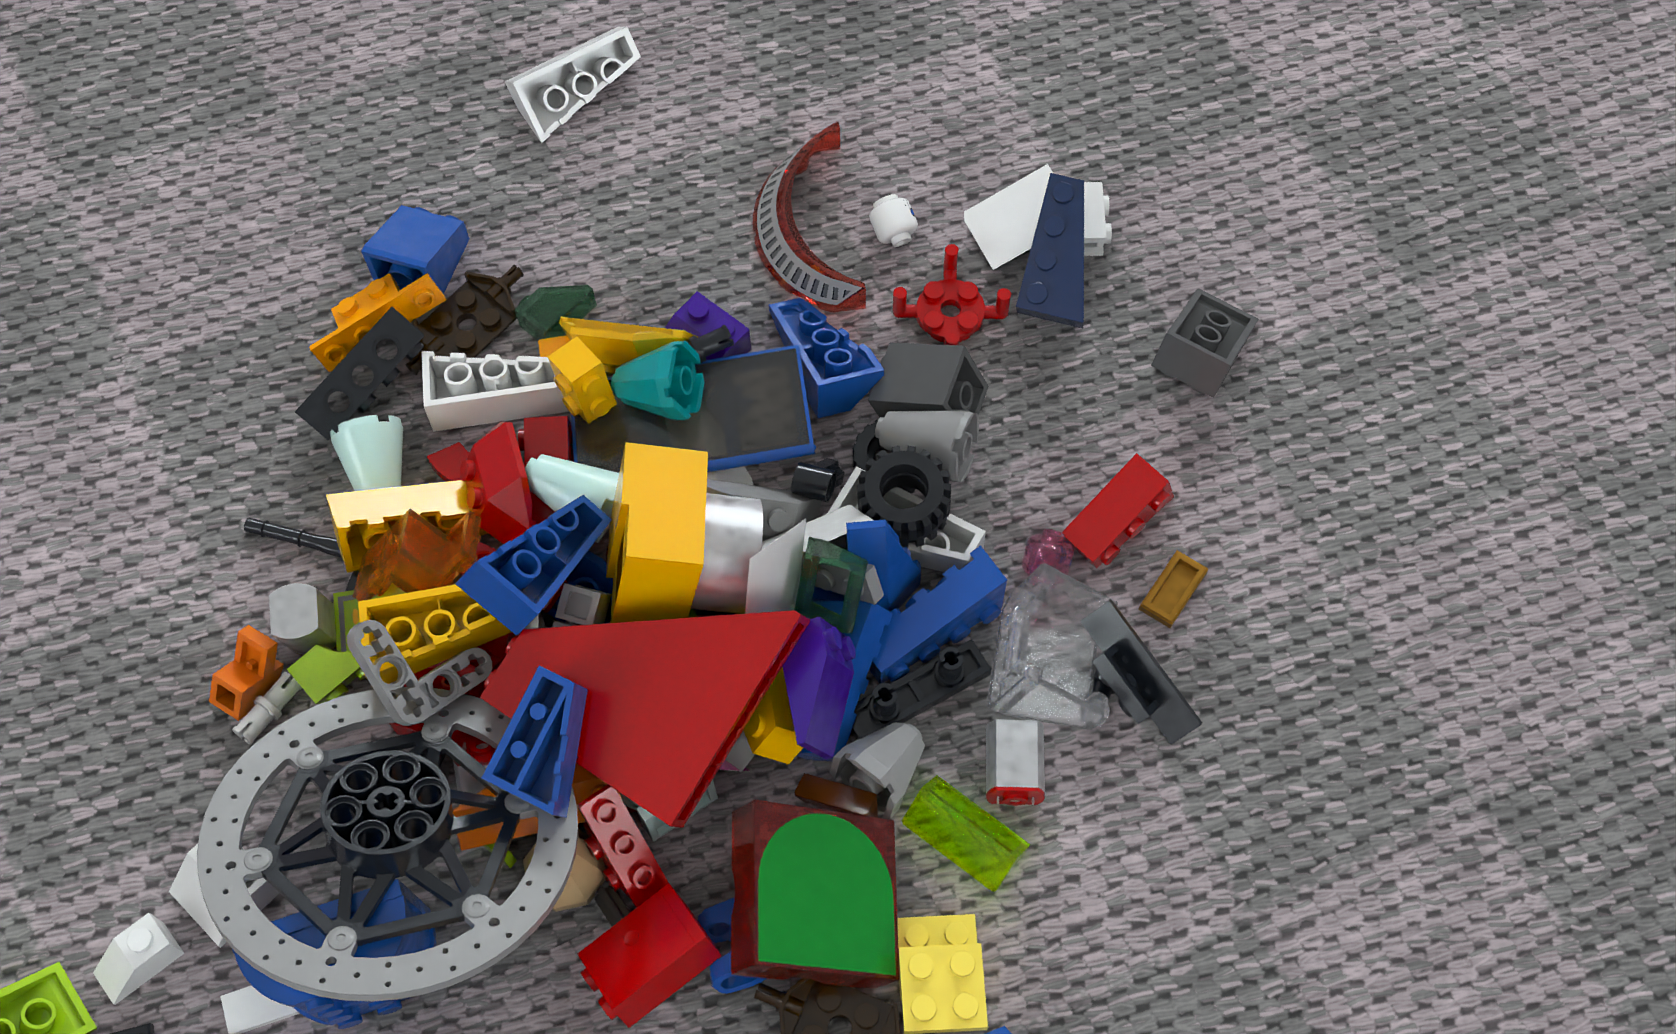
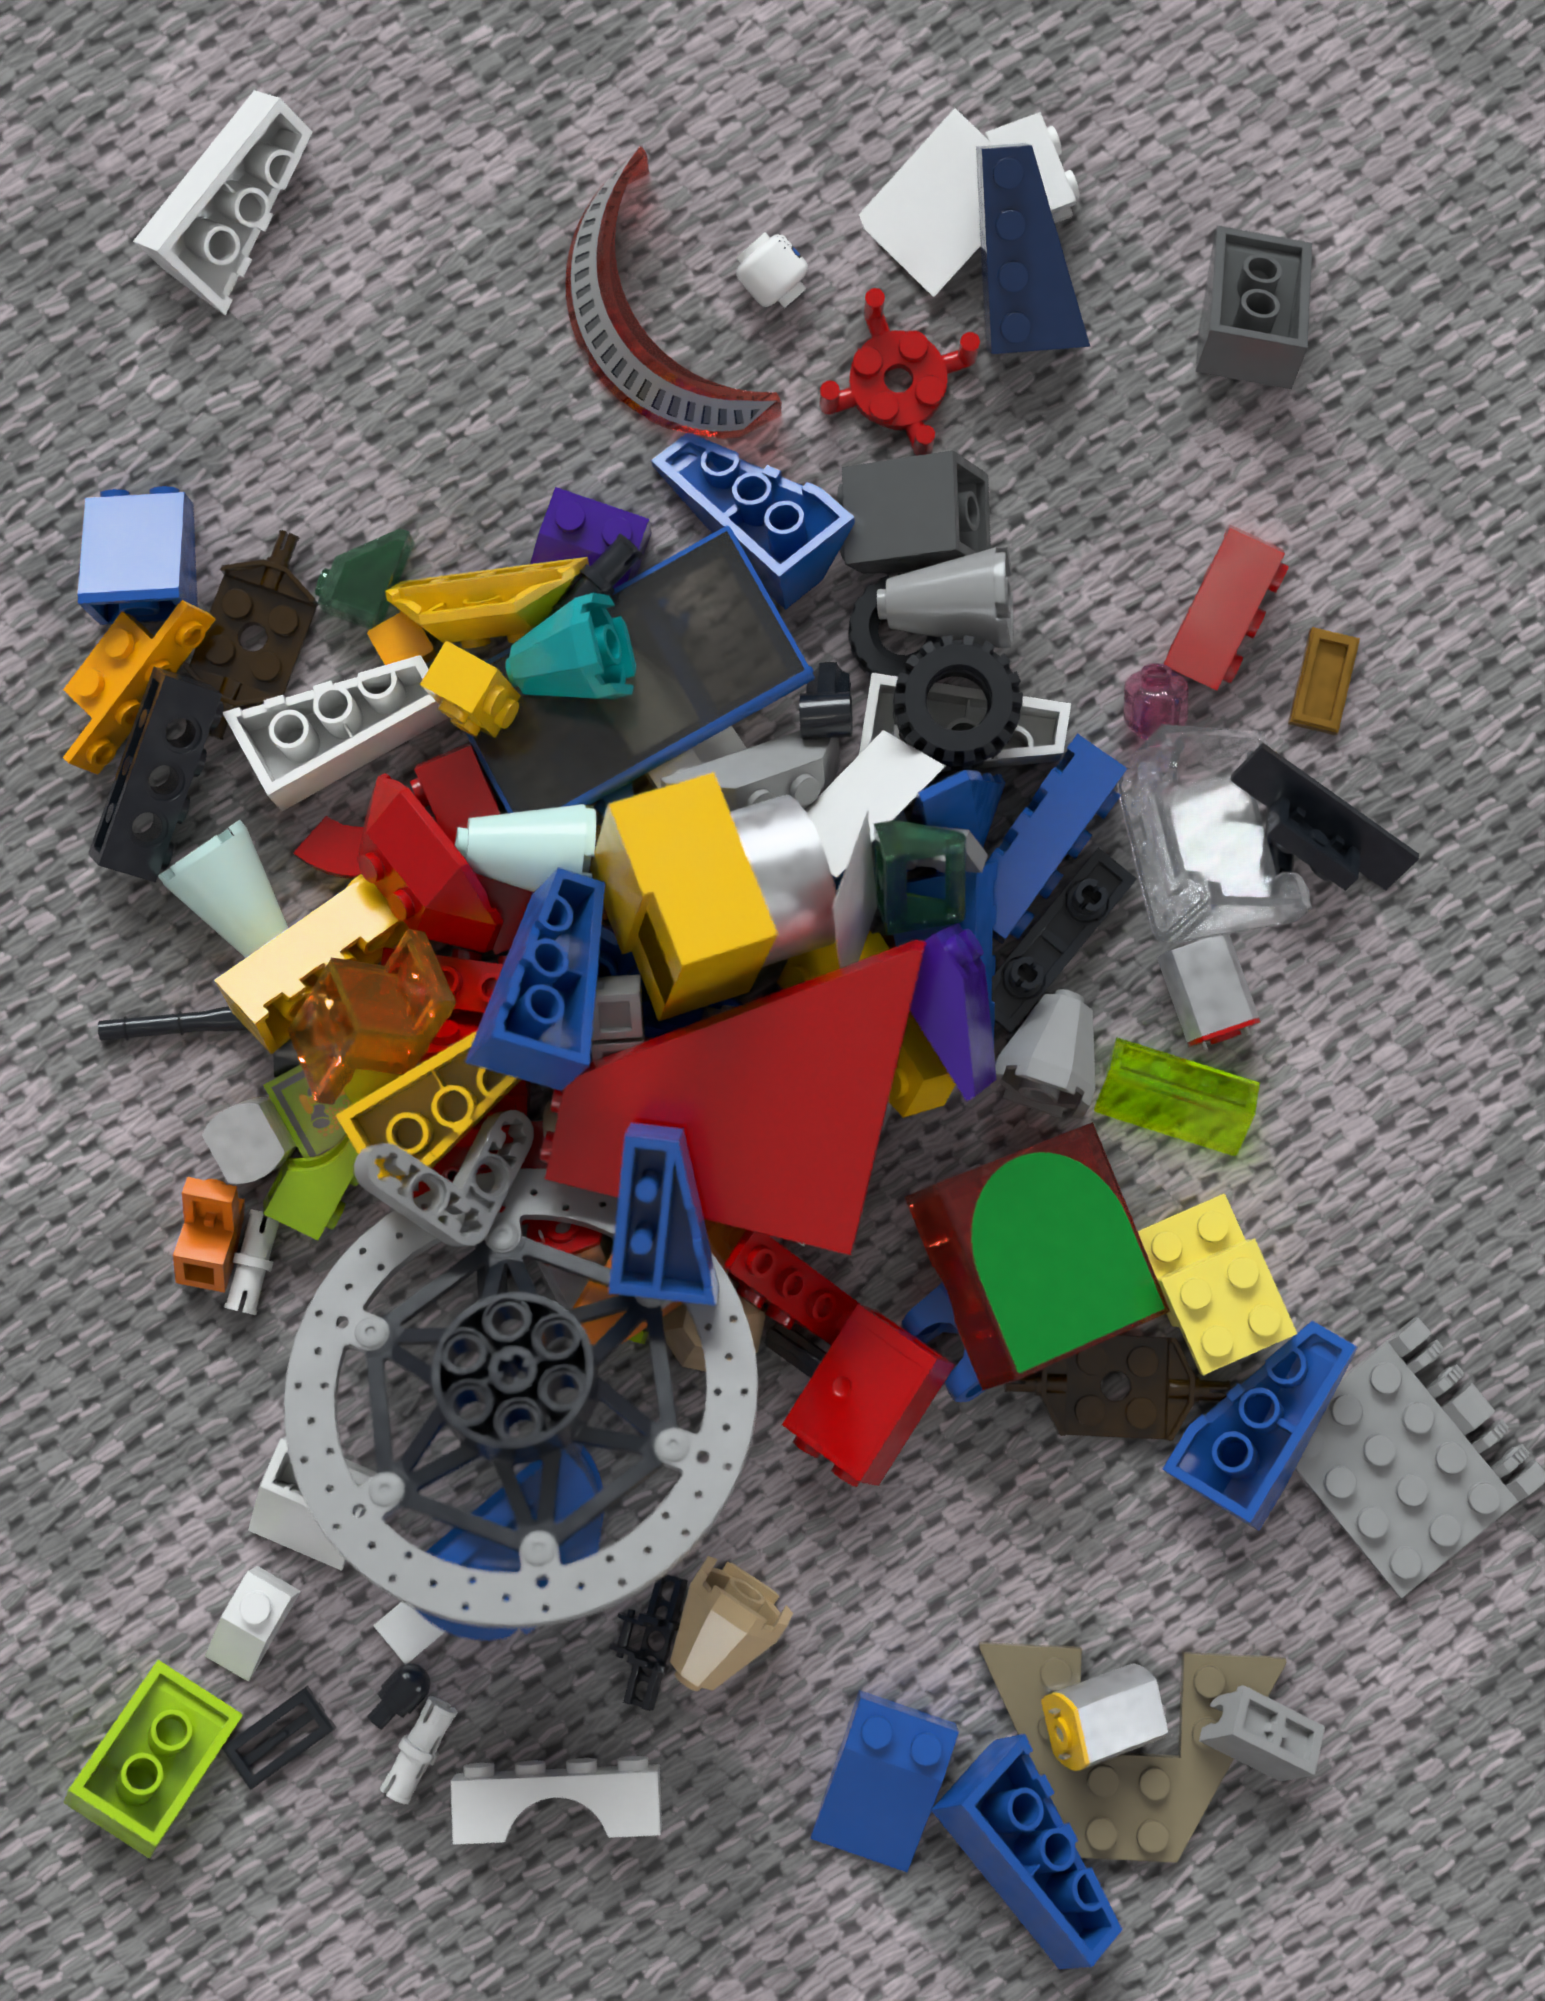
camera: 20 degrees left, 20 degrees up
reddish brown slope [794,773,878,823] -> none

